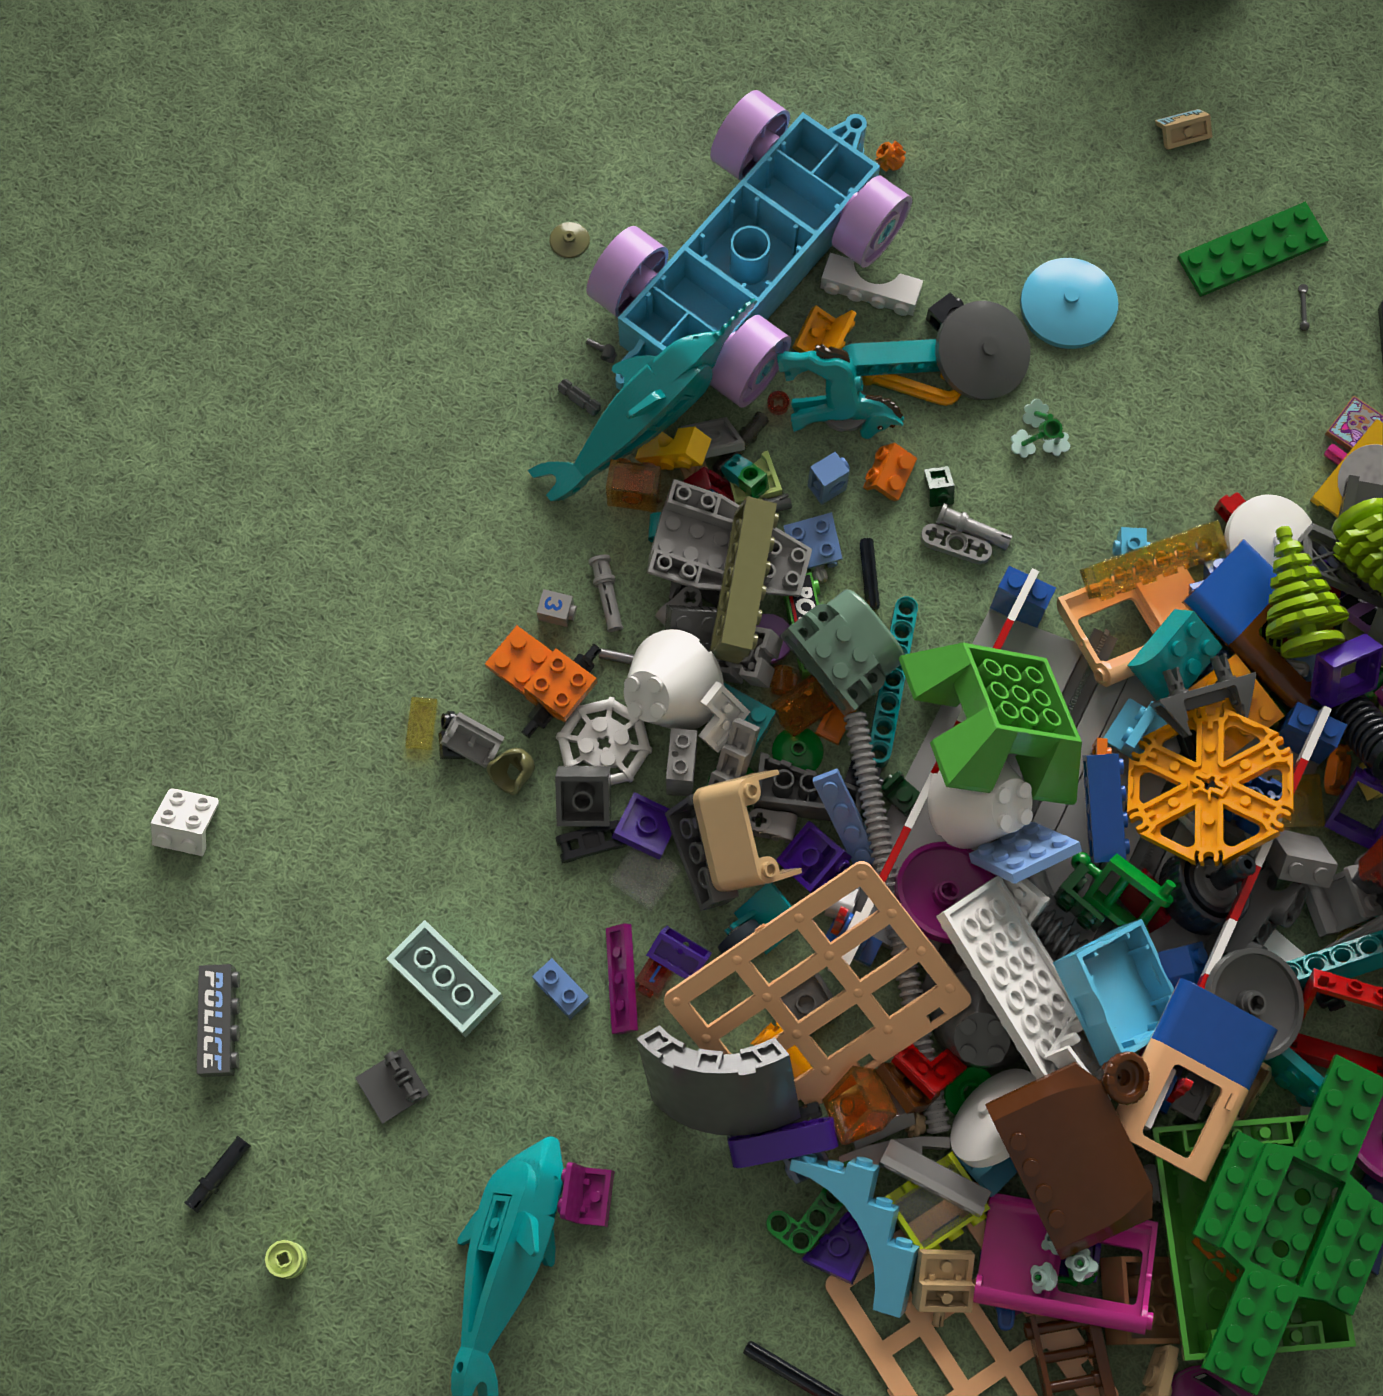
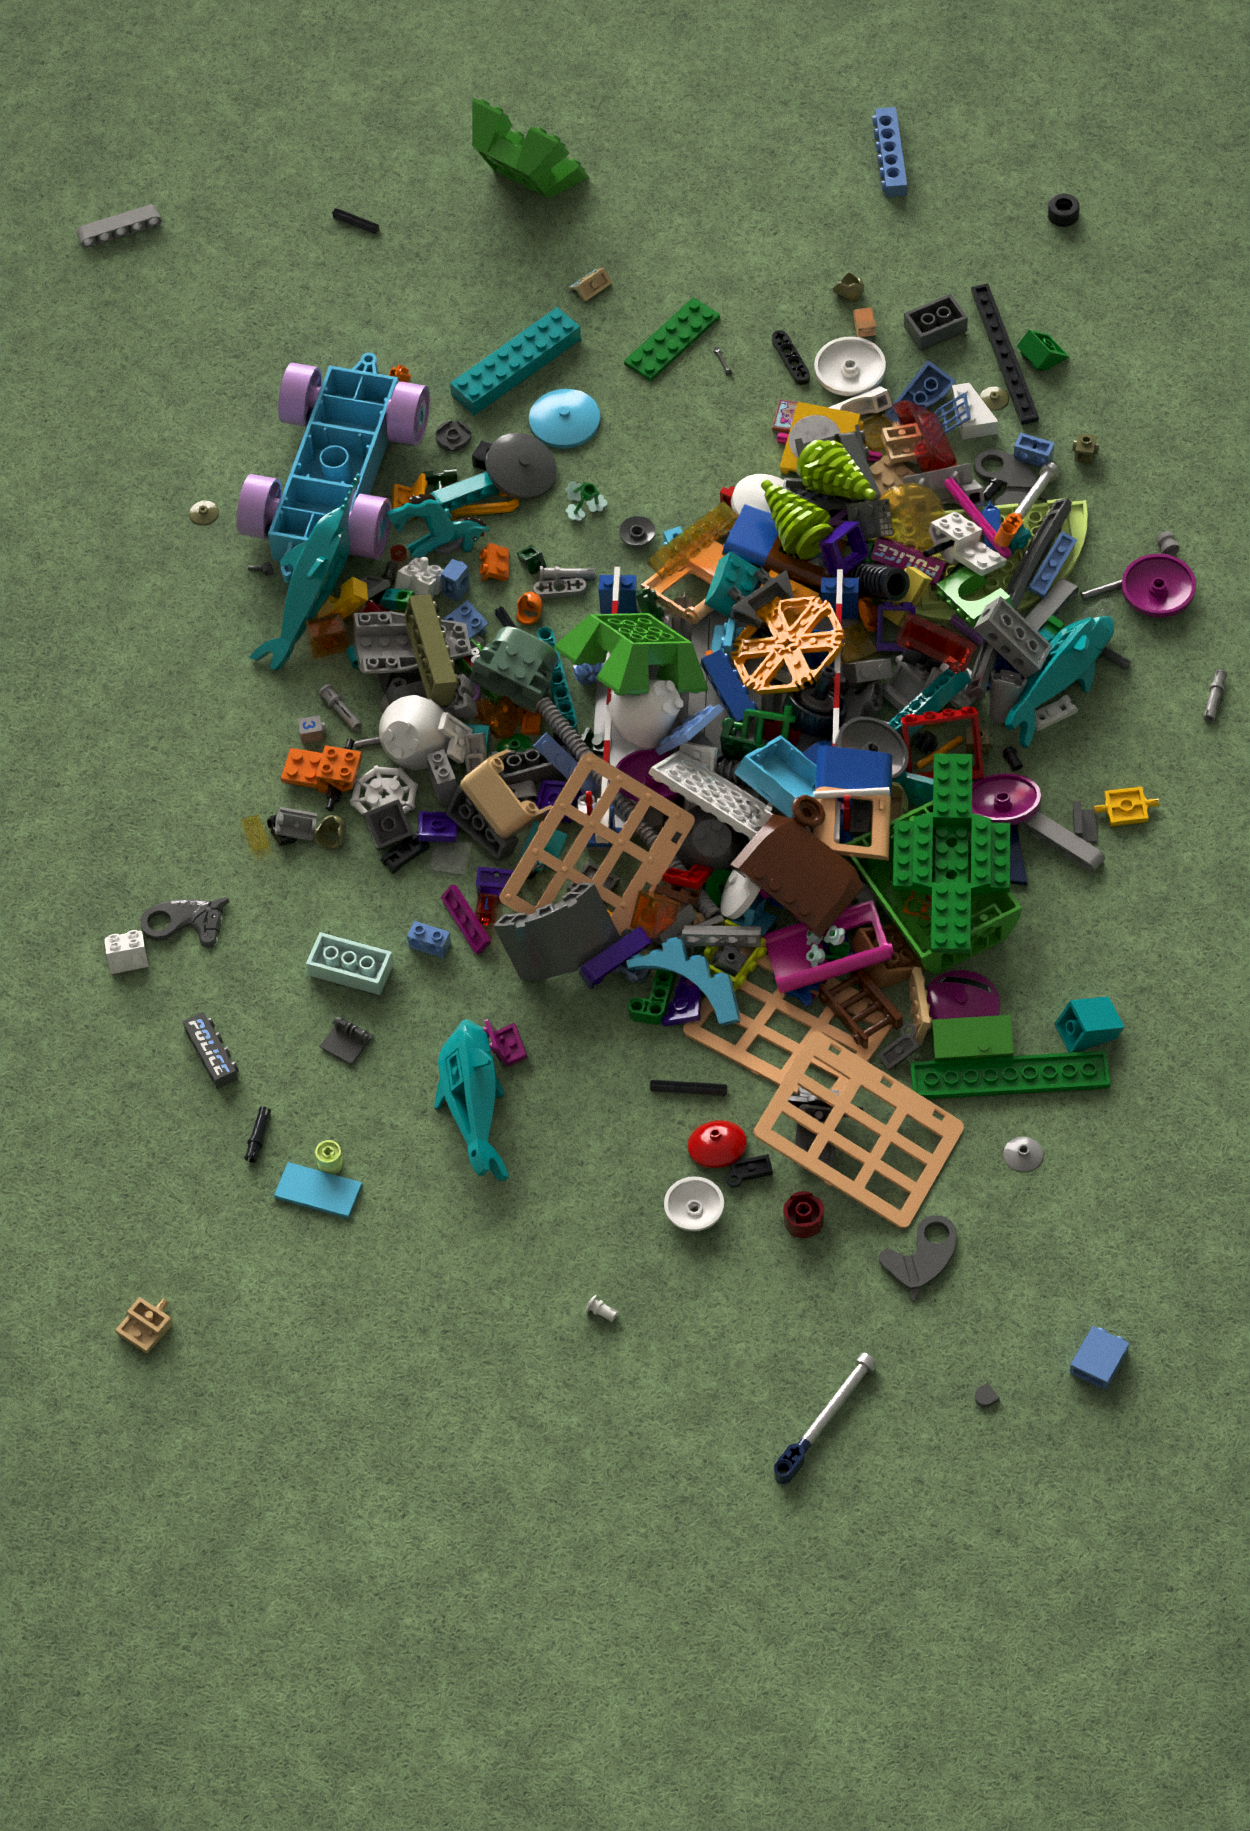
camera: 20 degrees left, 15 degrees down
dark grey axle [558,379,601,416] -> none
white arch [820,253,923,316] -> none
tan plate [912,1249,975,1327] -> none
none -> dark grey animal [140,897,230,947]
none -> medium azure tile [274,1162,362,1219]
none -> white brick [395,557,444,598]
none -> dark green bar [421,468,458,491]
none -> dark grey tile [436,420,471,451]
none -> teal brick [450,307,581,416]
none -> orange hair [516,592,543,626]
none -> dark grey dish [619,516,655,546]
none -> dark green plate [635,586,665,623]
none -> dark grey brick [714,945,747,977]
none -> white bar [813,787,890,799]
none -> light orange bar [915,735,964,770]

